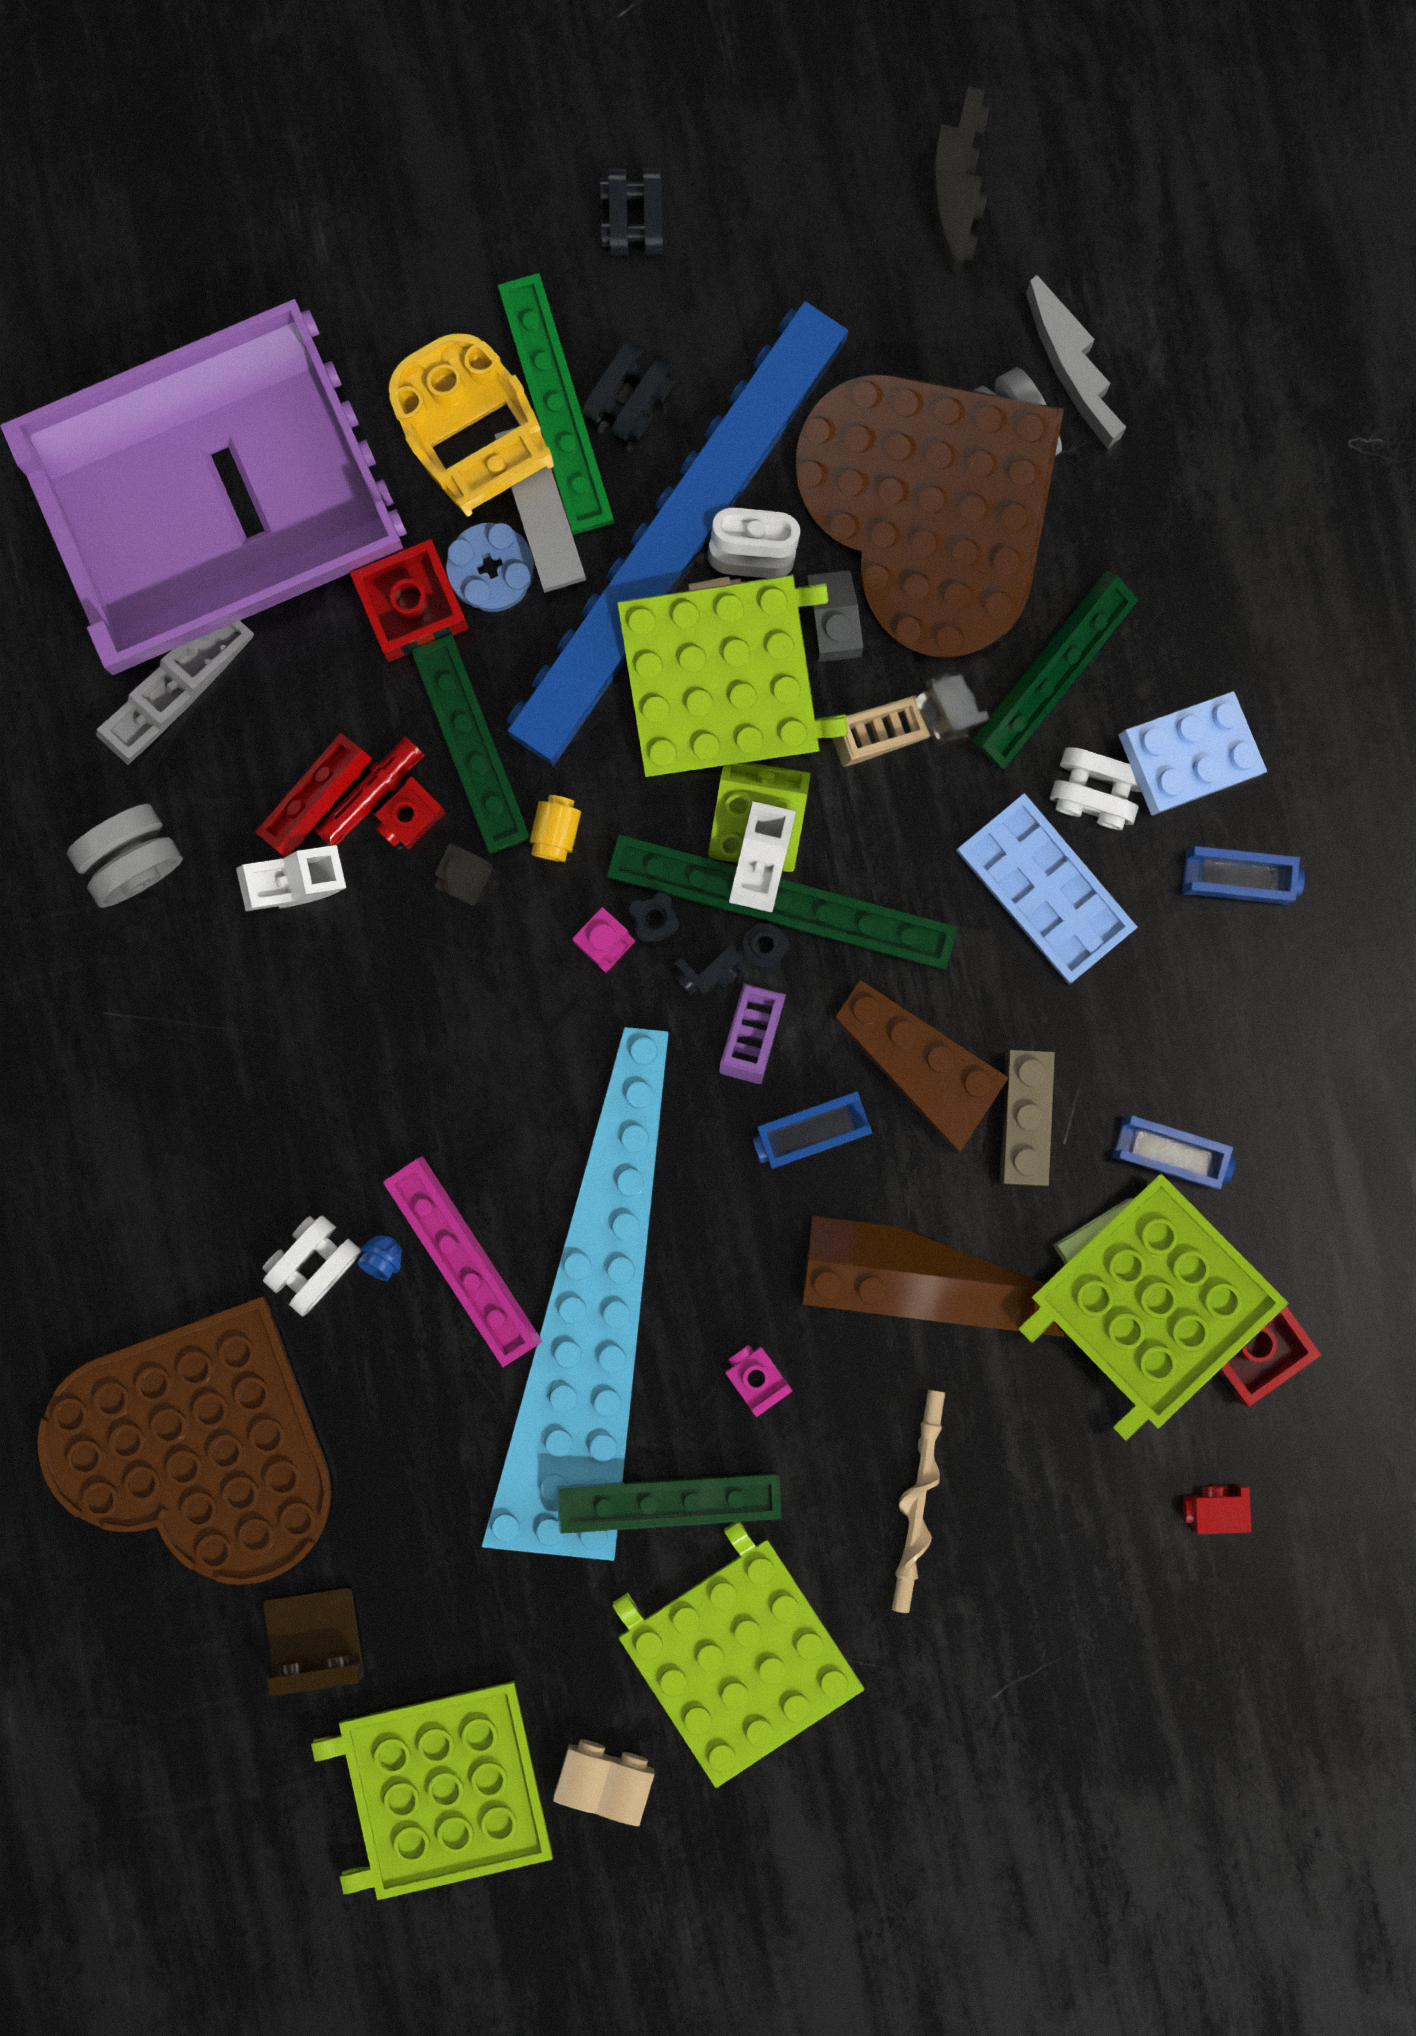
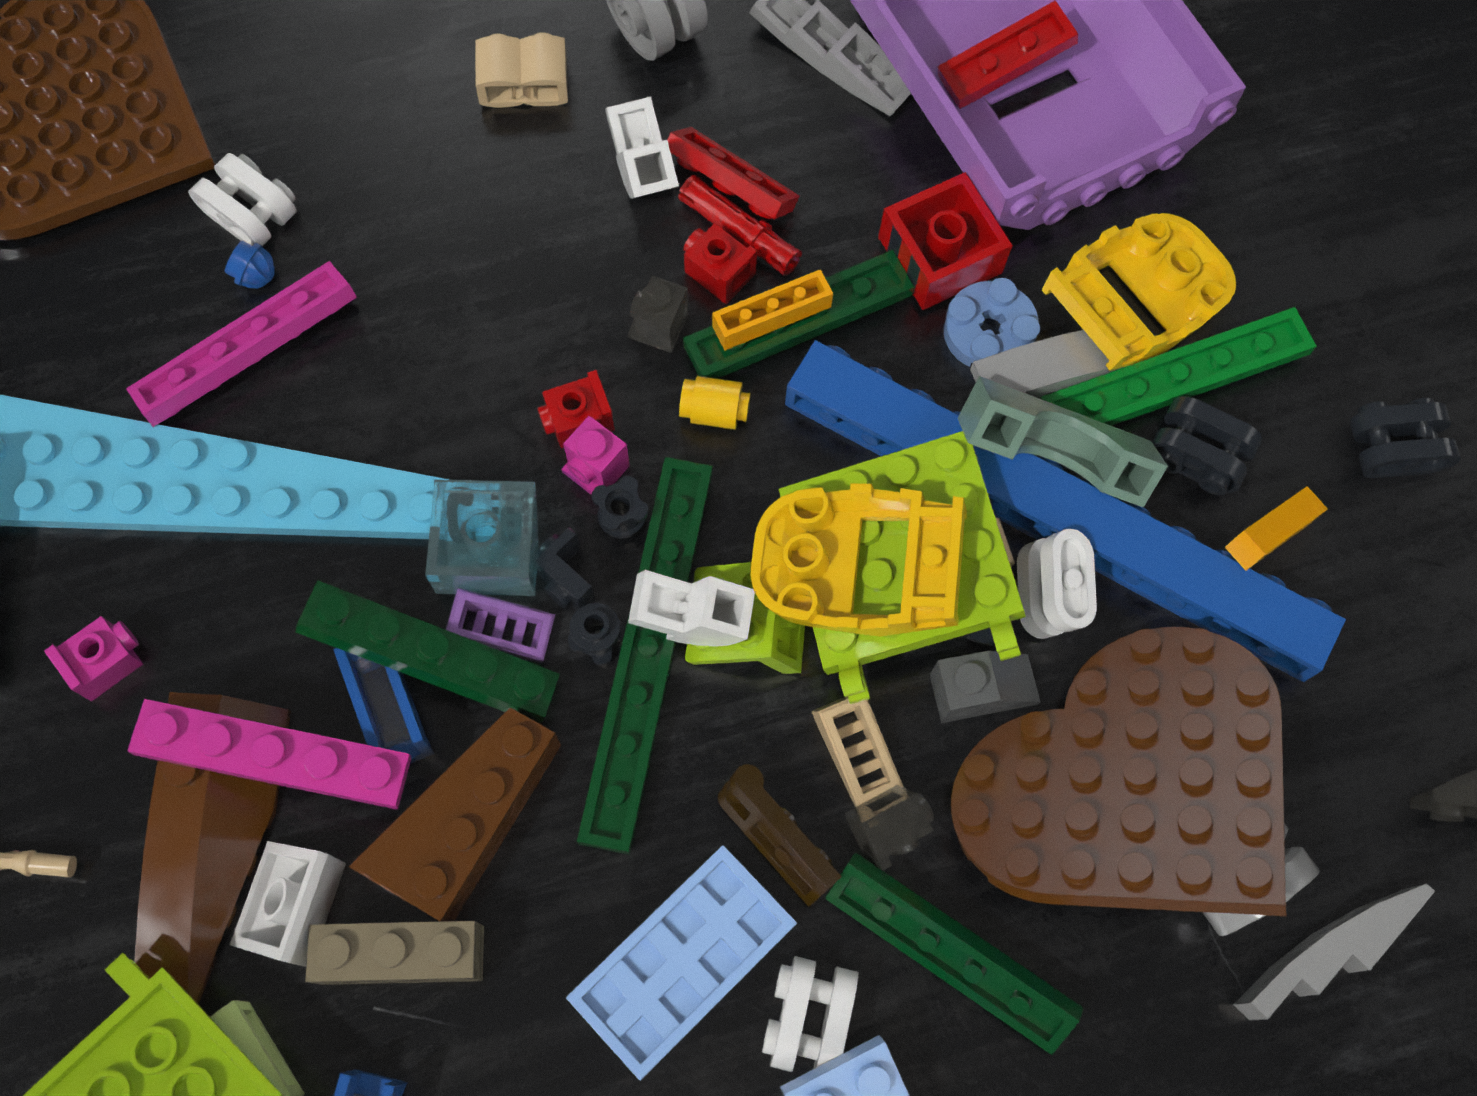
camera: 85 degrees right, 15 degrees down
none -> dark pink plate [127,699,412,810]
none -> white slope [230,841,346,967]
none -> dark green plate [295,580,560,725]
none -> clear light blue slope [426,479,538,596]
none -> tan brick [475,33,568,108]
none -> red brick [537,370,615,448]
none -> light orange piece [712,269,833,351]
none -> dark brown plate [718,764,842,907]
none -> yellow slope [751,483,967,637]
none -> red plate [937,0,1079,109]
none -> sand green arch [957,376,1168,508]
none -> light orange piece [1225,486,1328,571]

